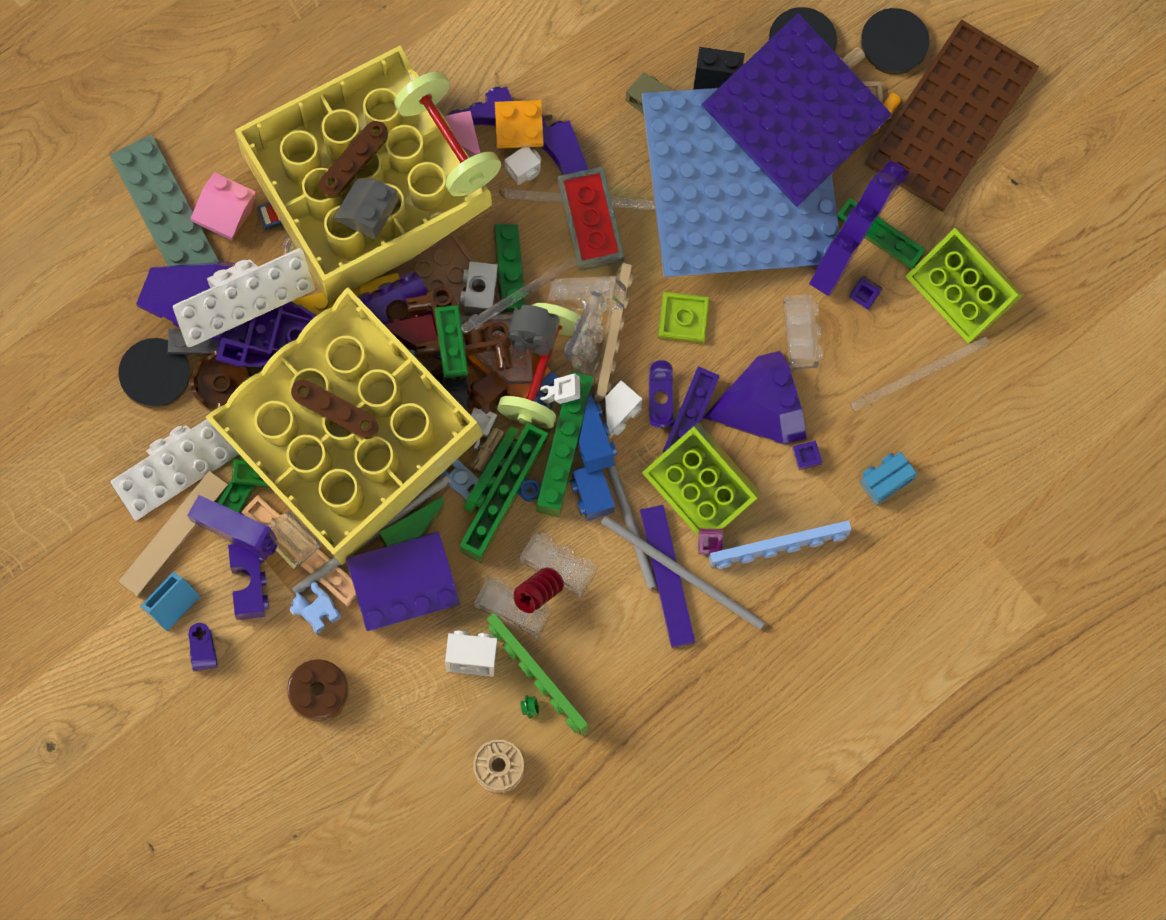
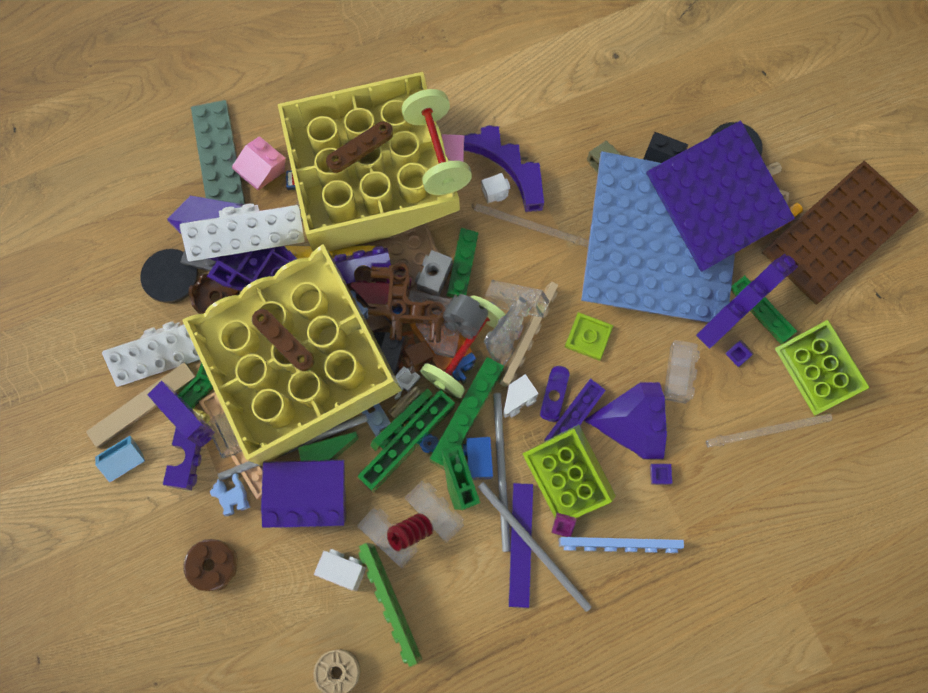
camera: 20 degrees right, 0 degrees up
dark purple piece [188,623,218,672] -> none
dark grey slope [333,179,398,240] -> none
green tile [434,305,468,378] -> none
clear bar [461,257,576,333] -> none
light orange plate [495,100,543,148] -> none
green plate [521,695,539,719] -> none
white plate [540,373,580,404] -> none
red brick [557,166,624,272] -> none
blue slope [579,395,617,473] -> none
black tile [860,8,929,74] -> none
dark azure brick [860,452,917,505] -> none
none -> green slope [442,445,480,510]

